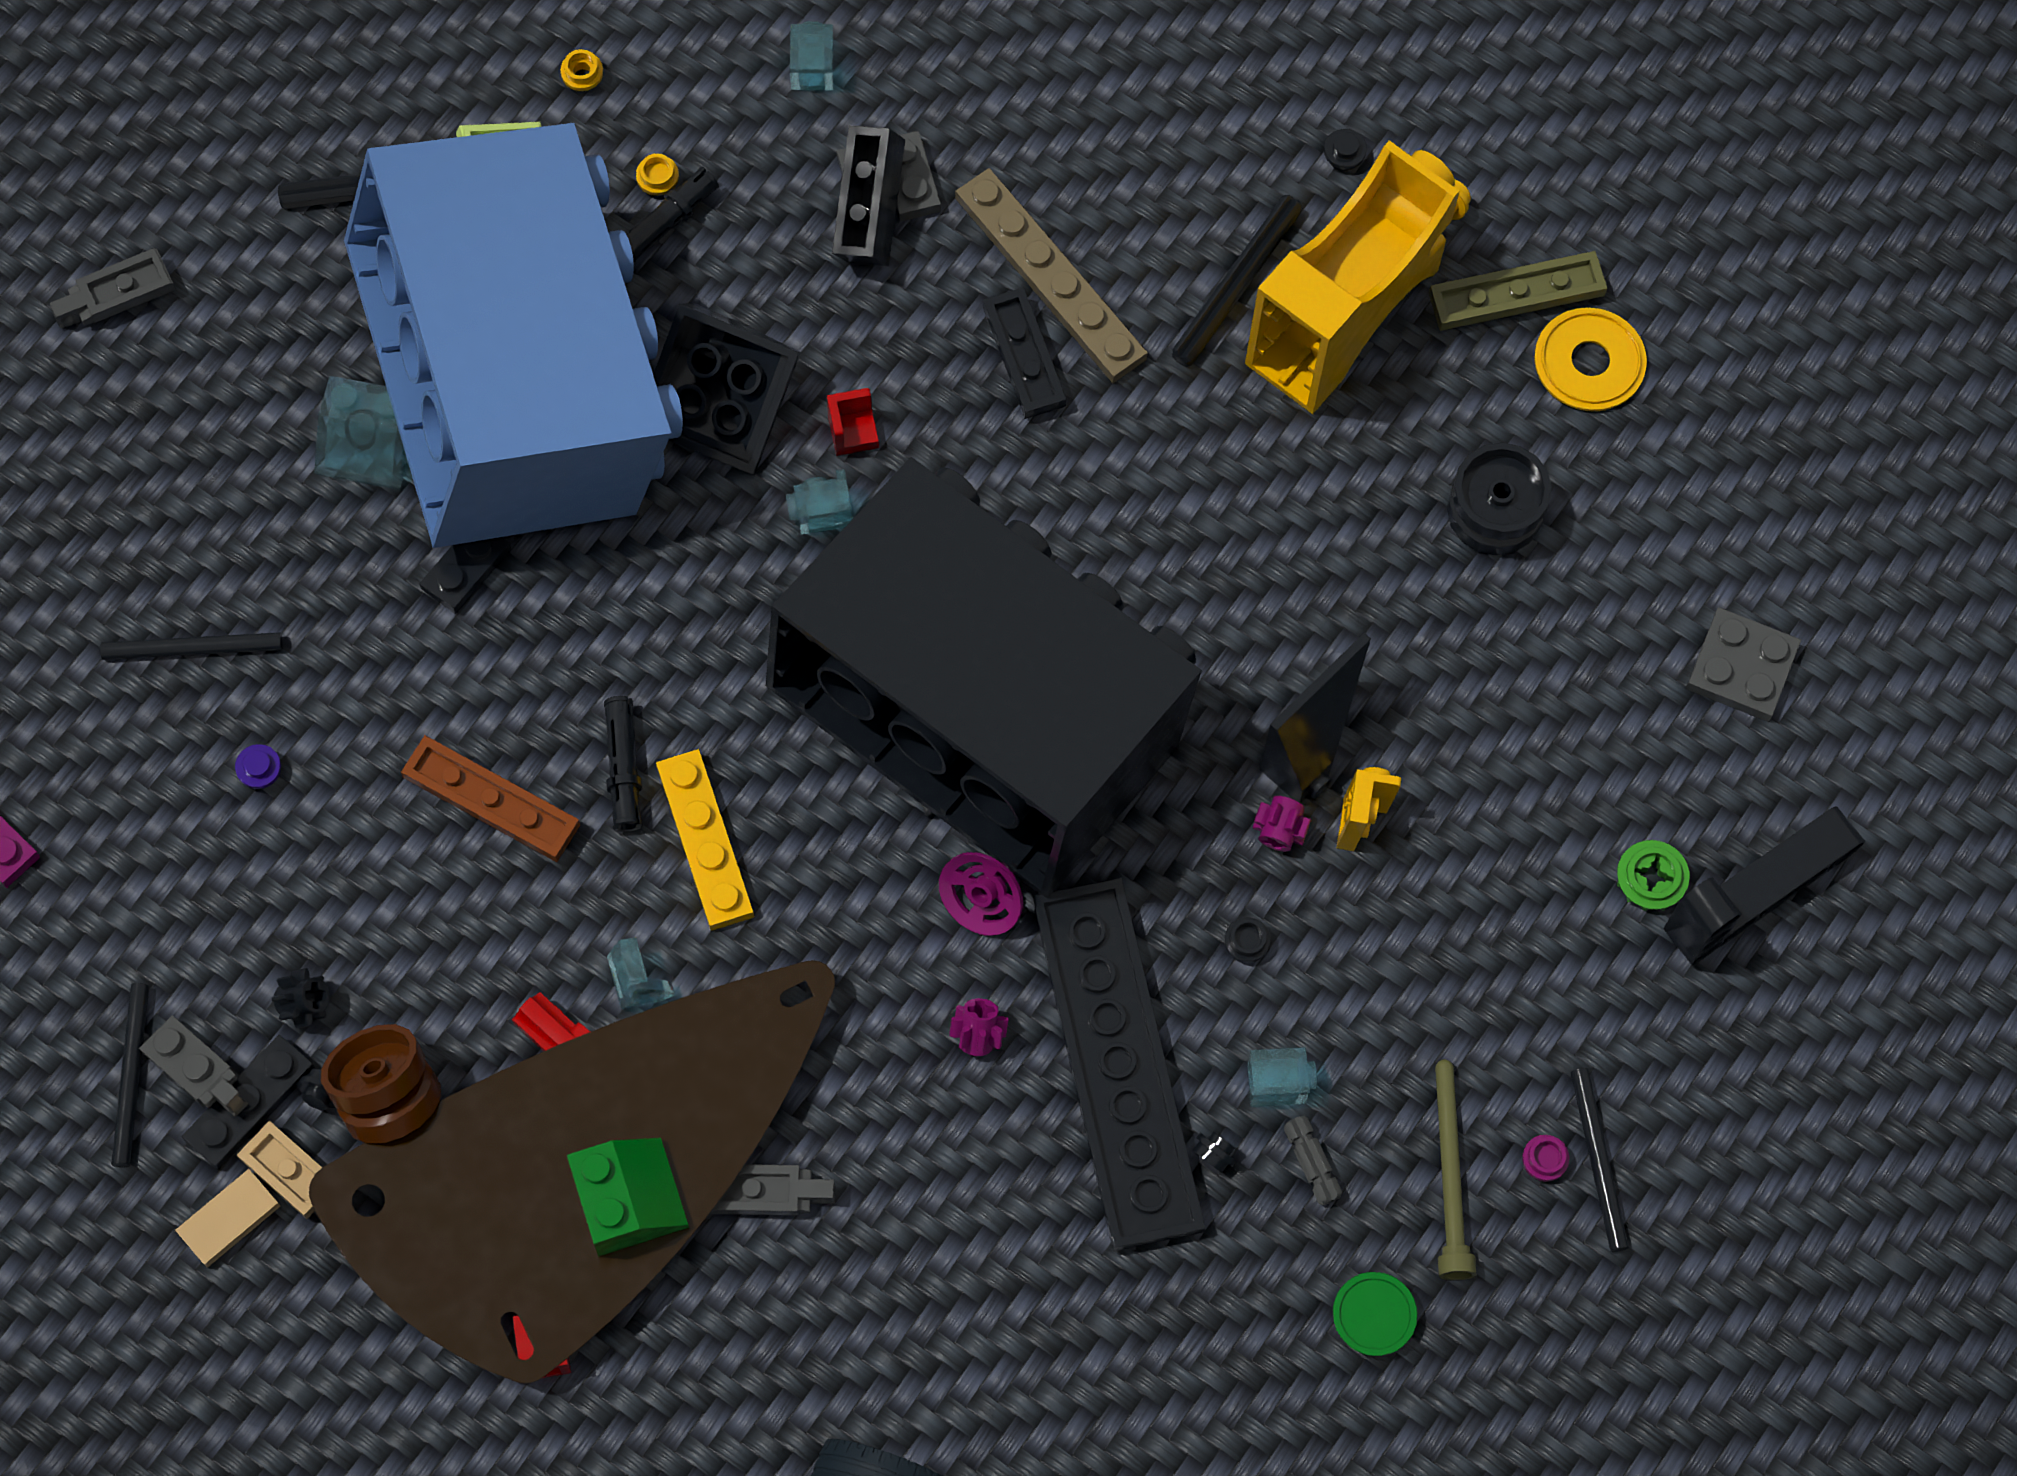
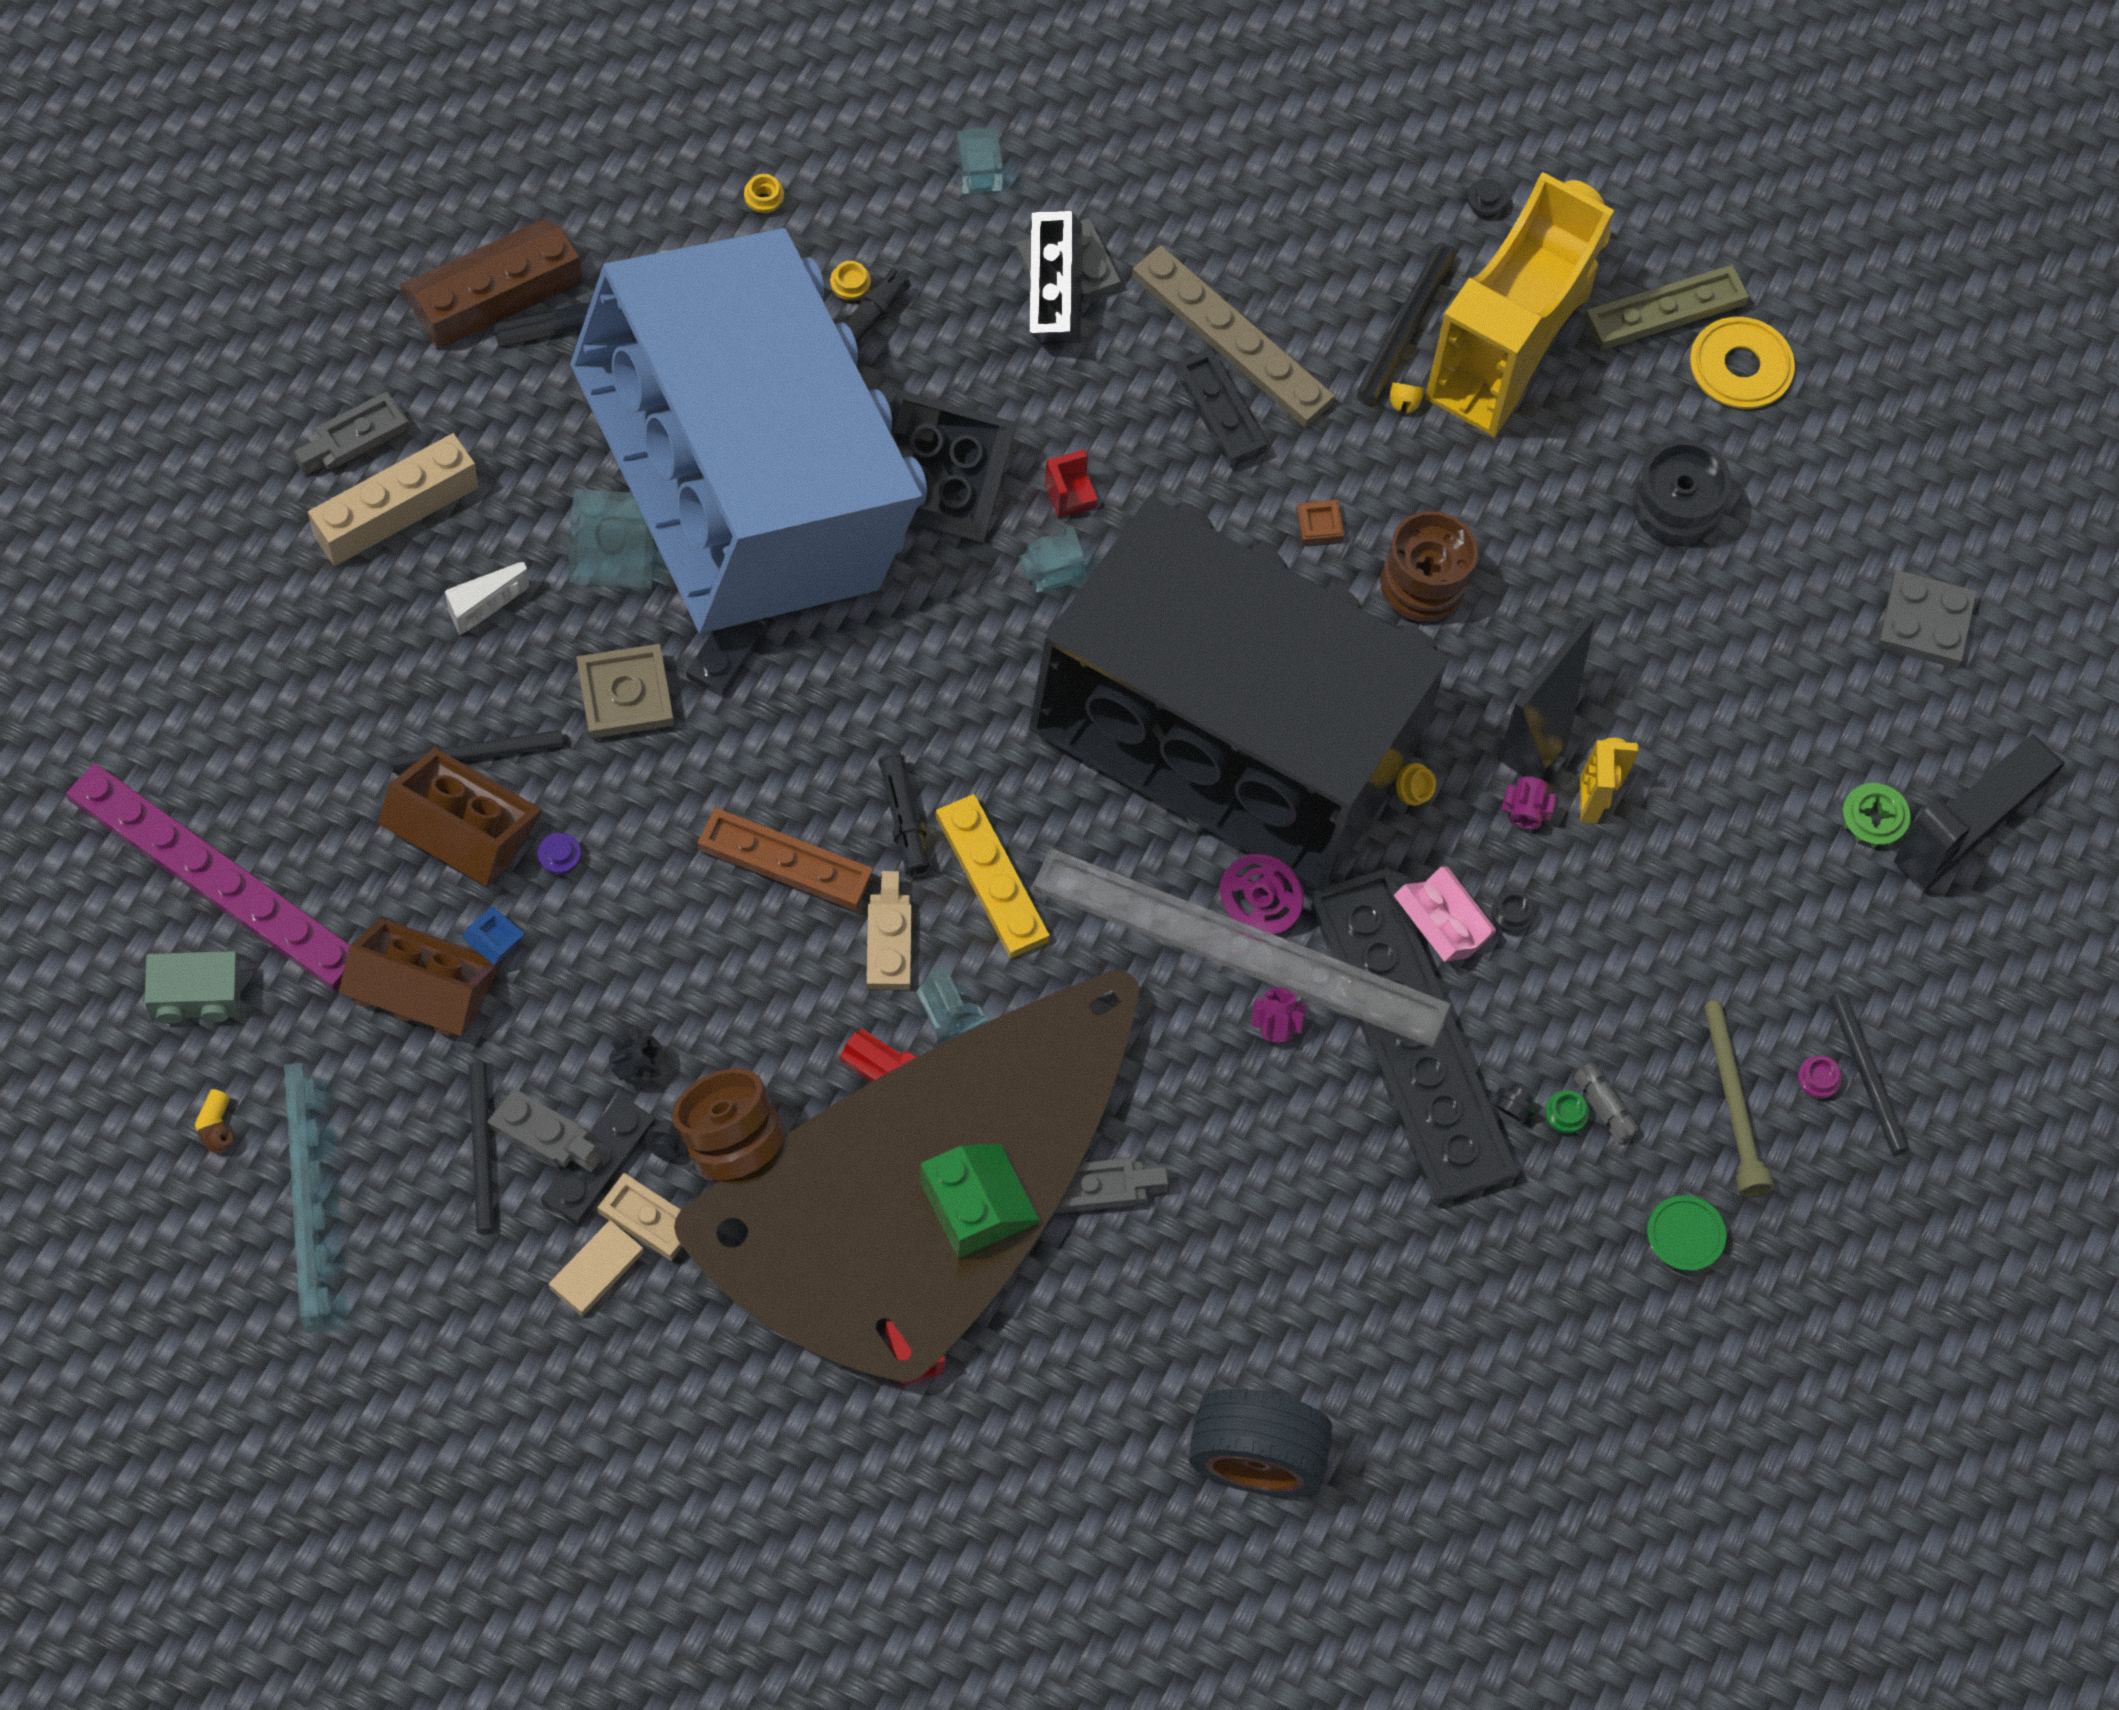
camera: 10 degrees left, 5 degrees down
clear light blue brick [1247,1047,1317,1107] -> none
none -> tan brick [308,433,479,566]
none -> reddish brown slope [338,918,501,1036]
none -> reddish brown slope [378,747,542,886]
none -> reddish brown slope [399,219,582,350]
none -> white slope [445,562,530,635]
none -> blue plate [462,906,525,965]
none -> dark tan plate [576,644,674,739]
none -> tan hinge [867,871,911,990]
none -> clear plate [1033,848,1450,1048]
none -> dark orange tile [1296,500,1344,546]
none -> reddish brown wheel [1380,511,1478,622]
none -> yellow hinge [1390,382,1424,414]
none -> bright pink bracket [1394,867,1496,962]
none -> yellow plate [1396,763,1436,806]
none -> green plate [1545,1090,1589,1134]

